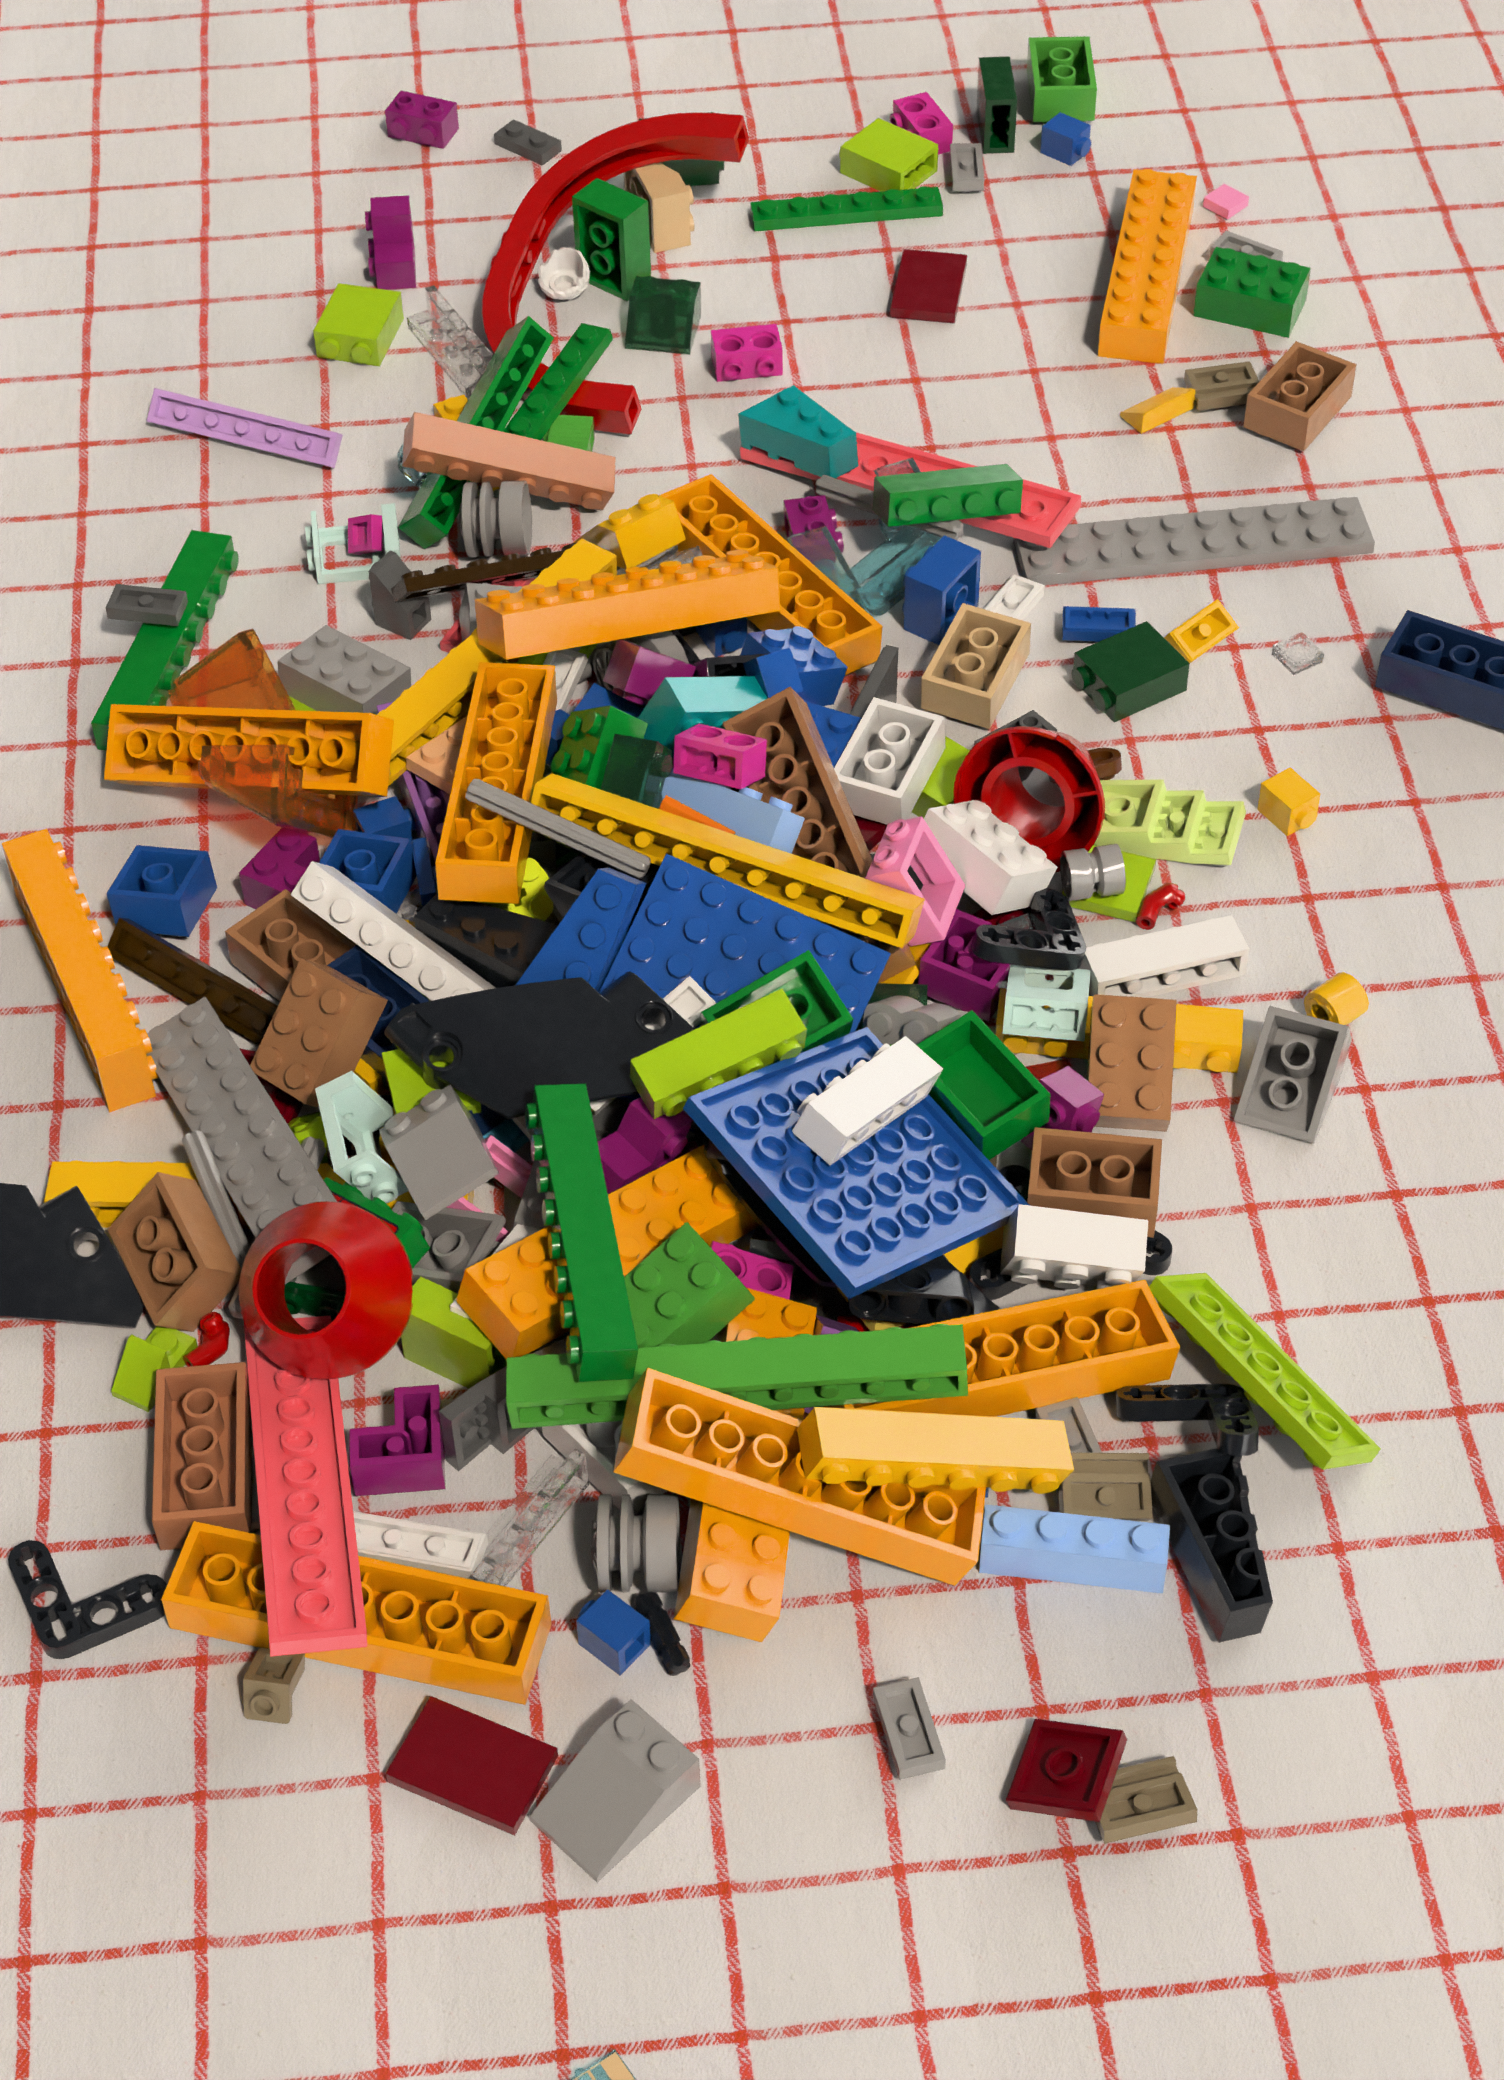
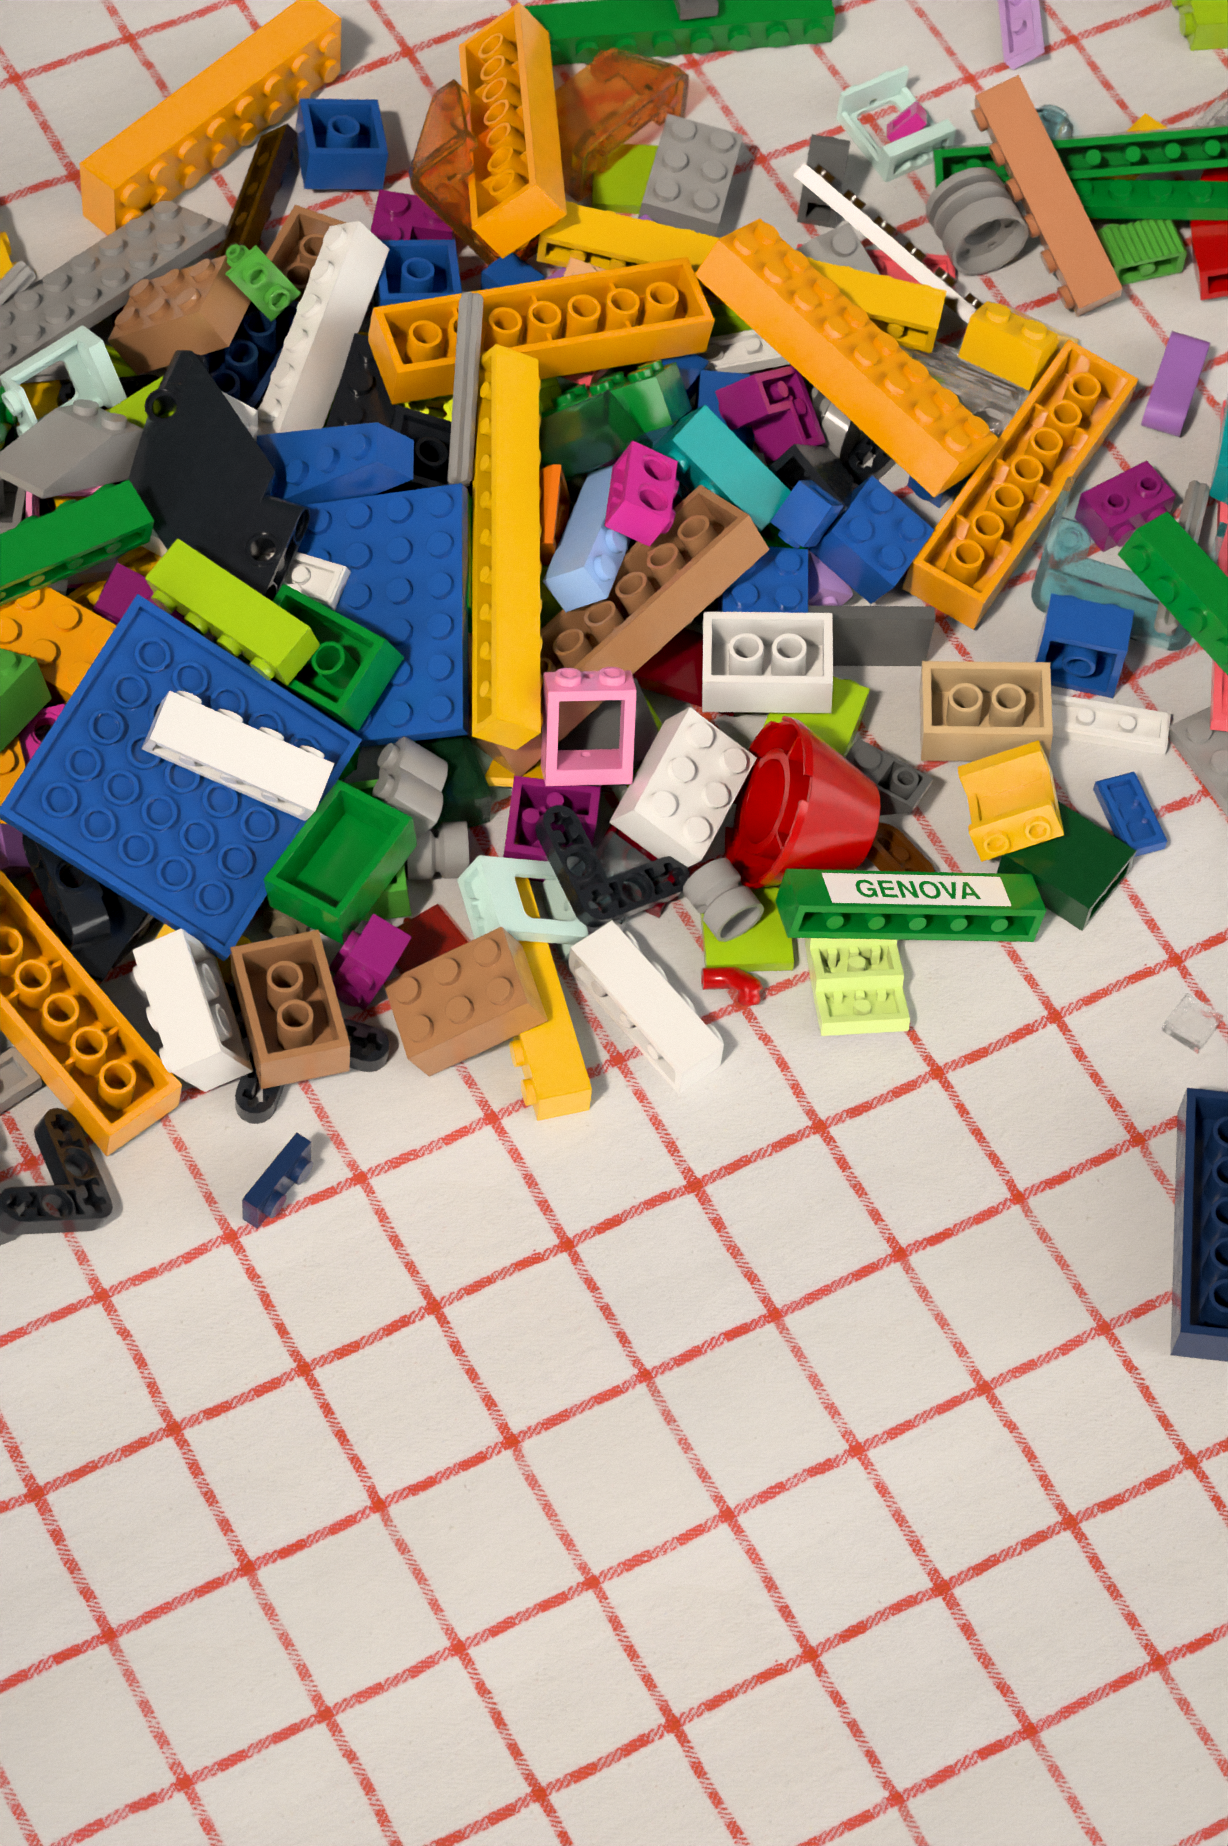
camera: 60 degrees right, 10 degrees up
lime plate [1149,1273,1381,1470] -> none
yellow slope [1164,599,1239,663] -> none
light grey slope [1234,1006,1352,1144] -> none
yellow brick [1257,767,1320,836] -> none
yellow piece [1304,972,1369,1026] -> none
none -> bright green hinge [225,244,301,322]
none -> dark blue plate [242,1132,313,1229]
none -> green brick [775,869,1046,942]
none -> yellow panel [957,740,1064,862]
none -> medium lavender beam [1141,331,1210,437]

